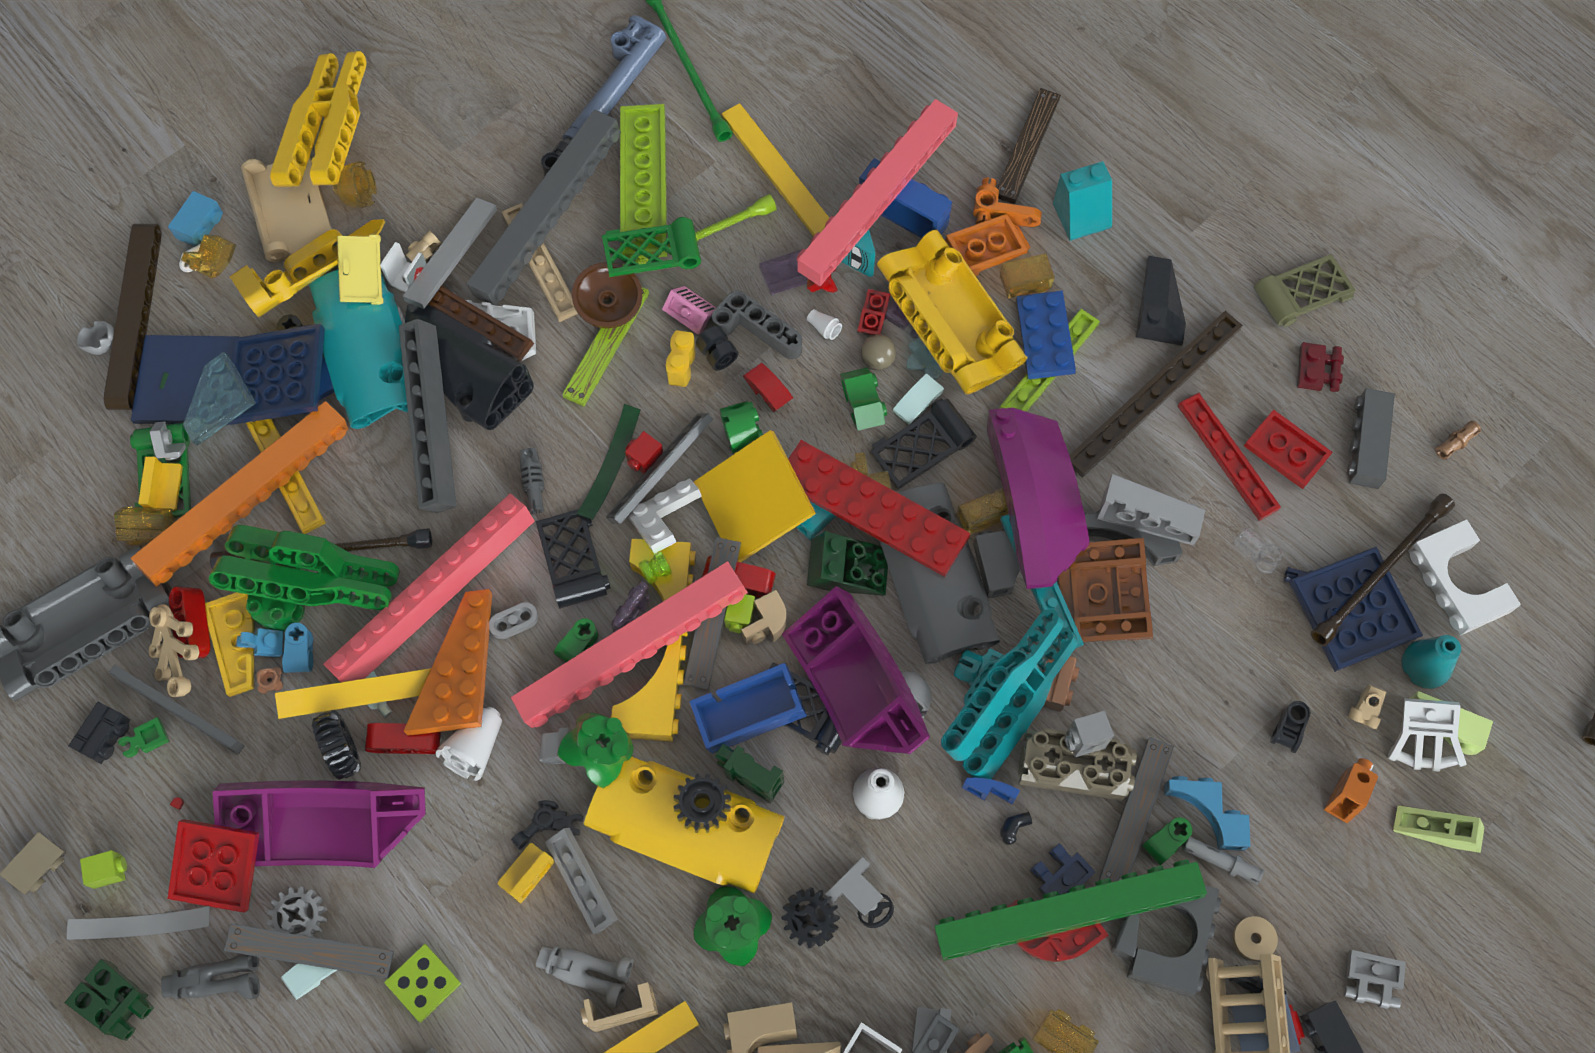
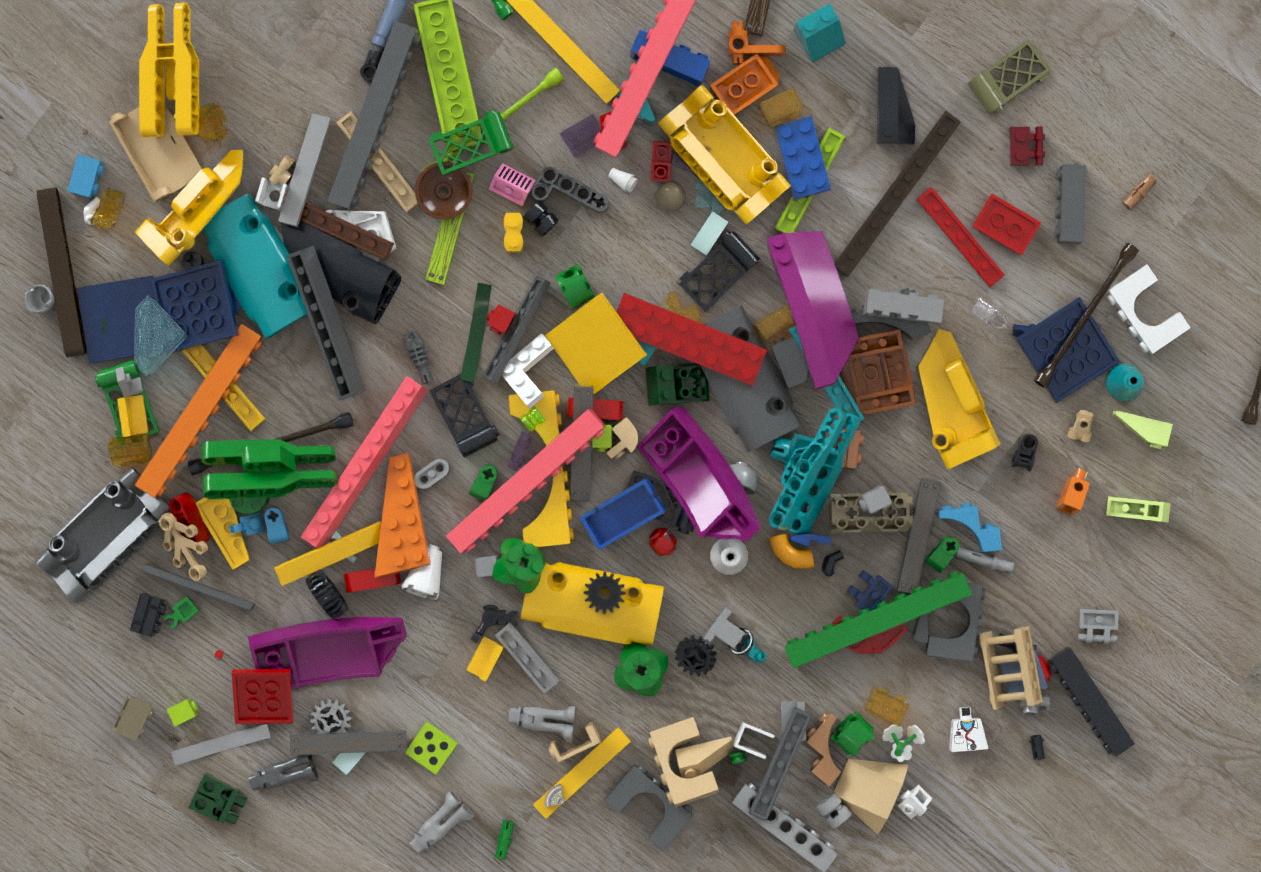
camera: 10 degrees left, 20 degrees up
nougat plate [256,667,283,694] -> none
light yellow door [337,235,384,305] -> none
dark green hips [715,743,784,804] -> none
red slope [743,363,794,412] -> none
green brick [840,367,887,431] -> none
tan piece [1232,916,1278,961] -> none
white plate [1387,698,1467,772] -> none
none -> red head [649,528,677,556]
none -> teal arm [745,638,766,663]
none -> light orange cylinder [769,534,814,569]
none -> yellow panel [918,329,1001,470]

